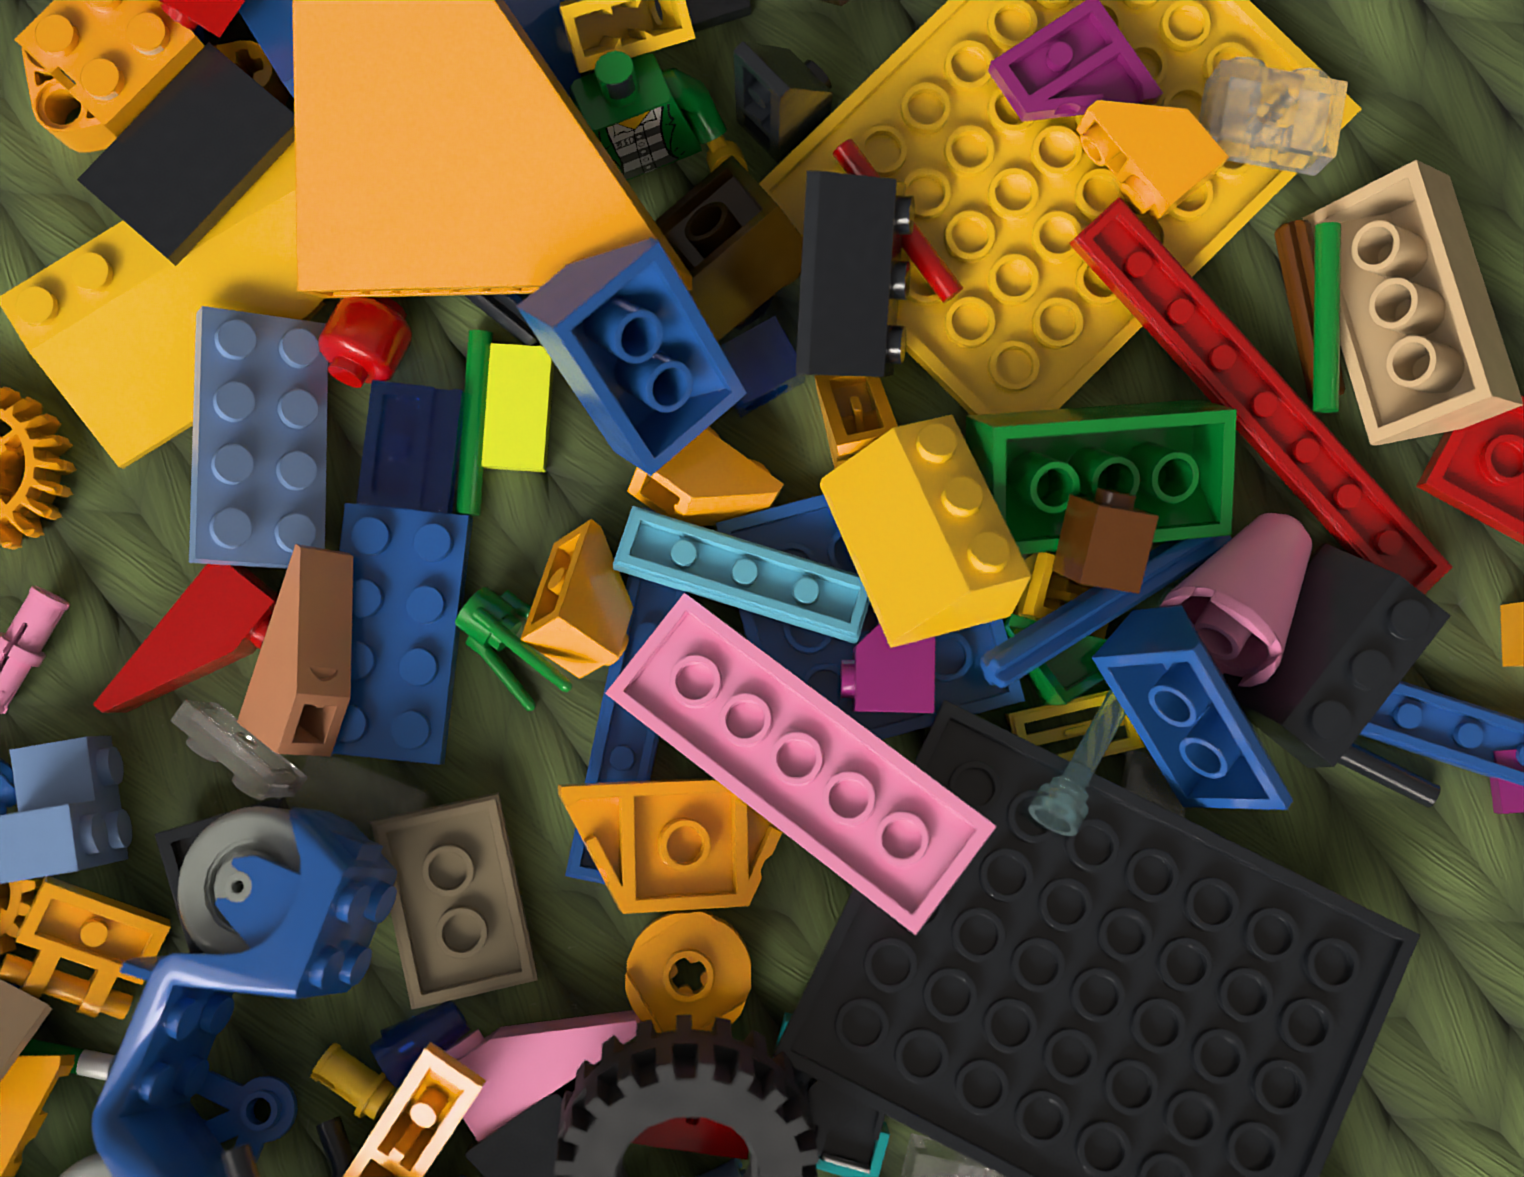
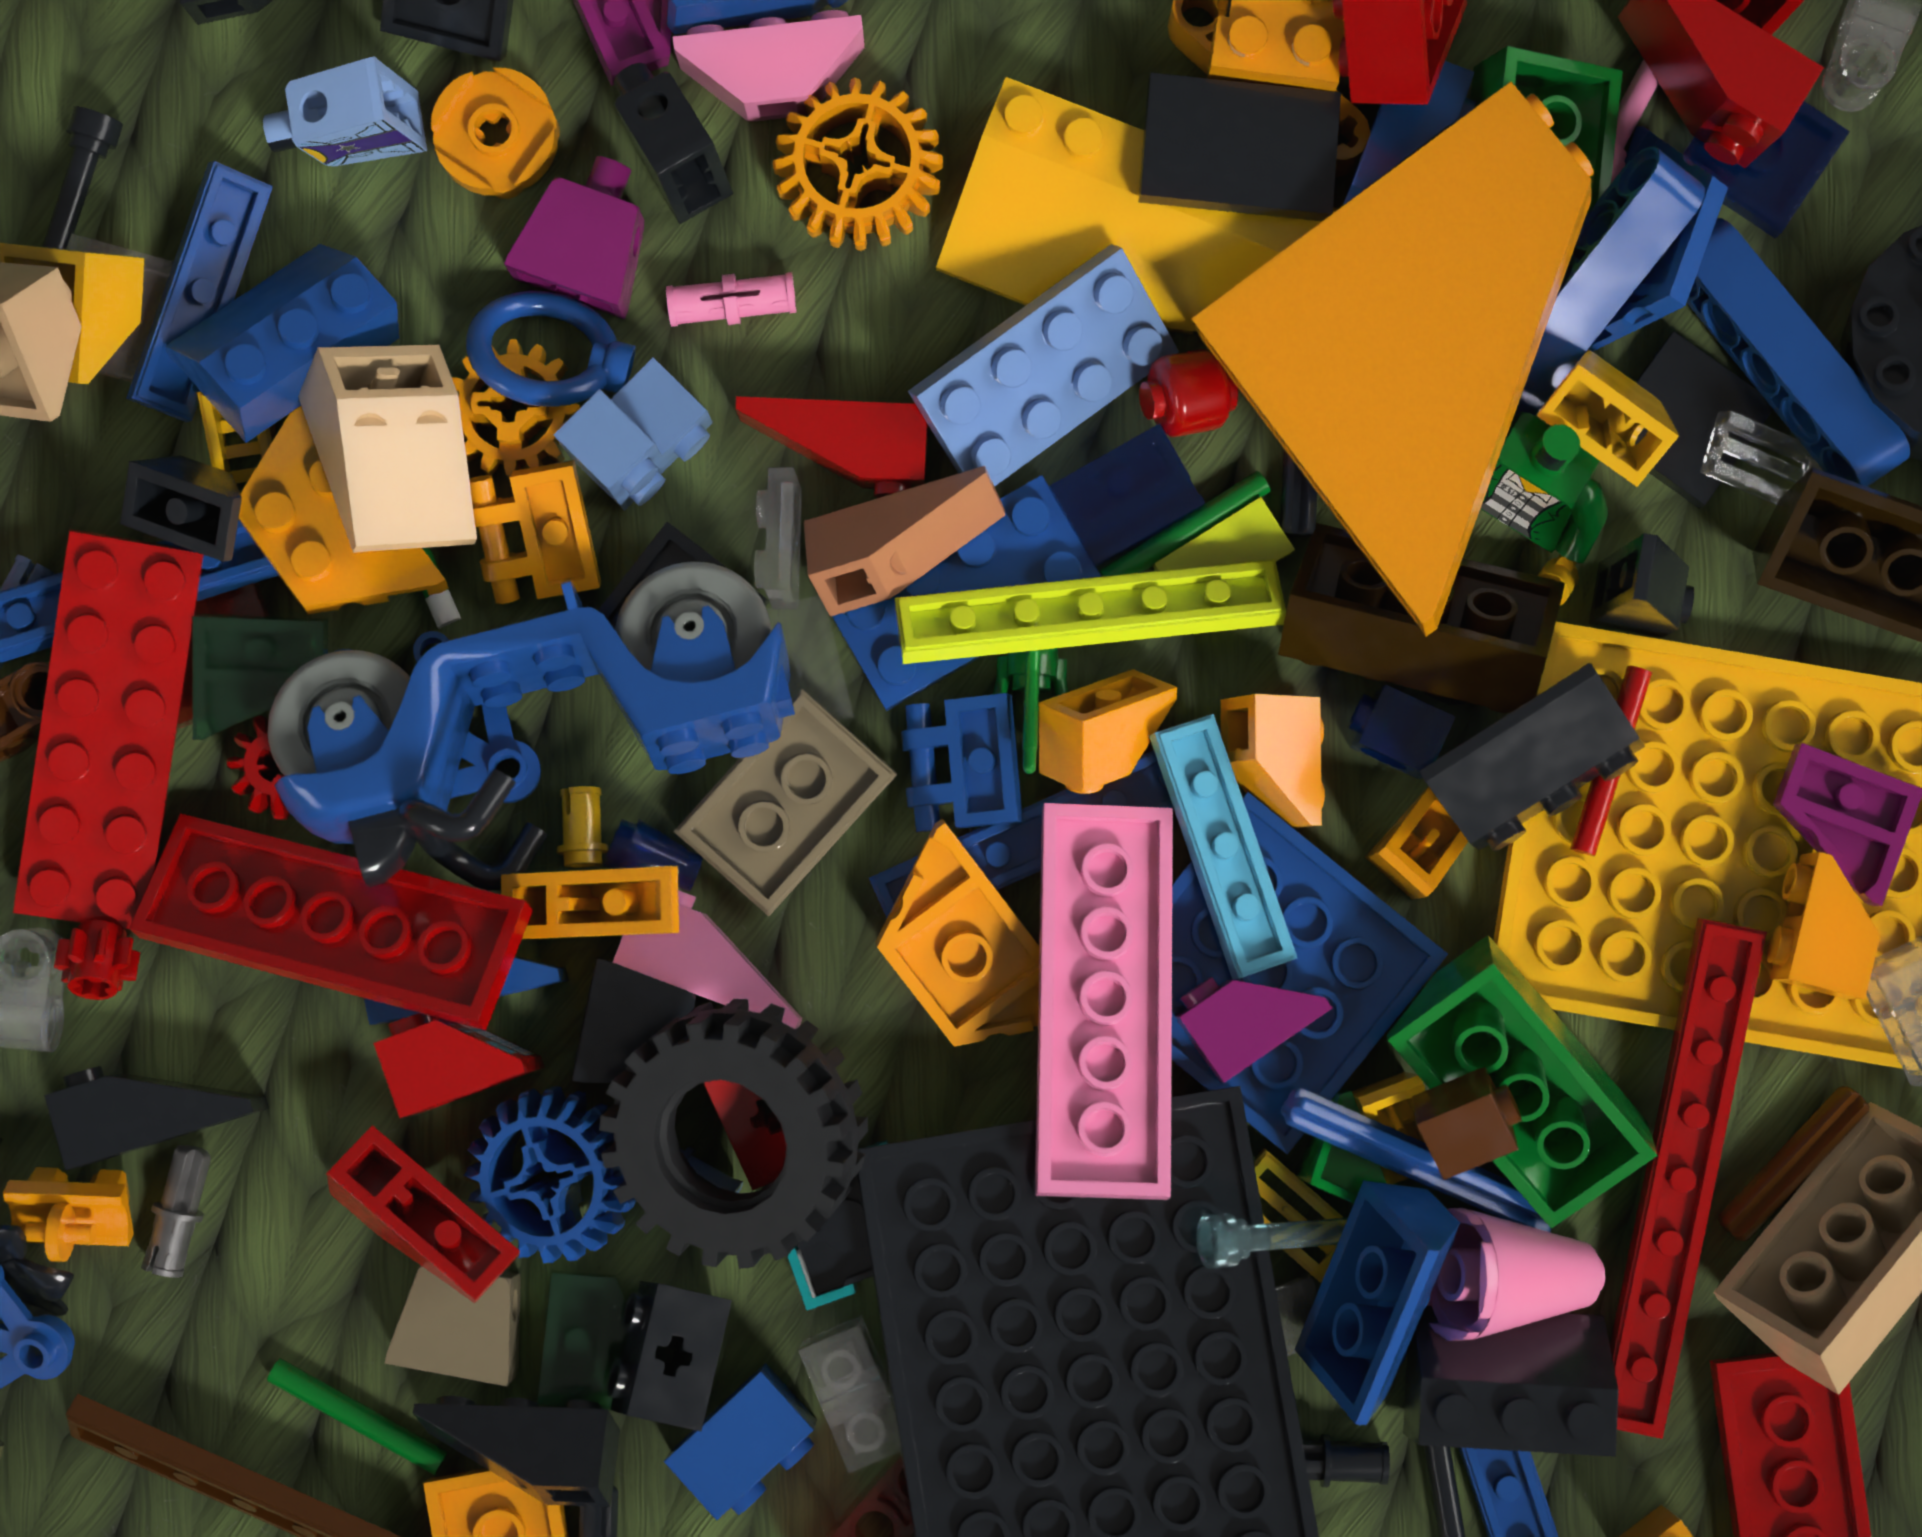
camera: 55 degrees right, 0 degrees up
blue slope [516,238,747,476] -> none
light orange plate [625,909,752,1033] -> none
yellow slope [820,415,1031,648] -> none
green bar [1313,222,1341,413] -> none
none -> neon yellow tile [895,559,1286,664]
none -> blue plate [901,693,1023,833]
none -> black axle [1302,1434,1390,1488]

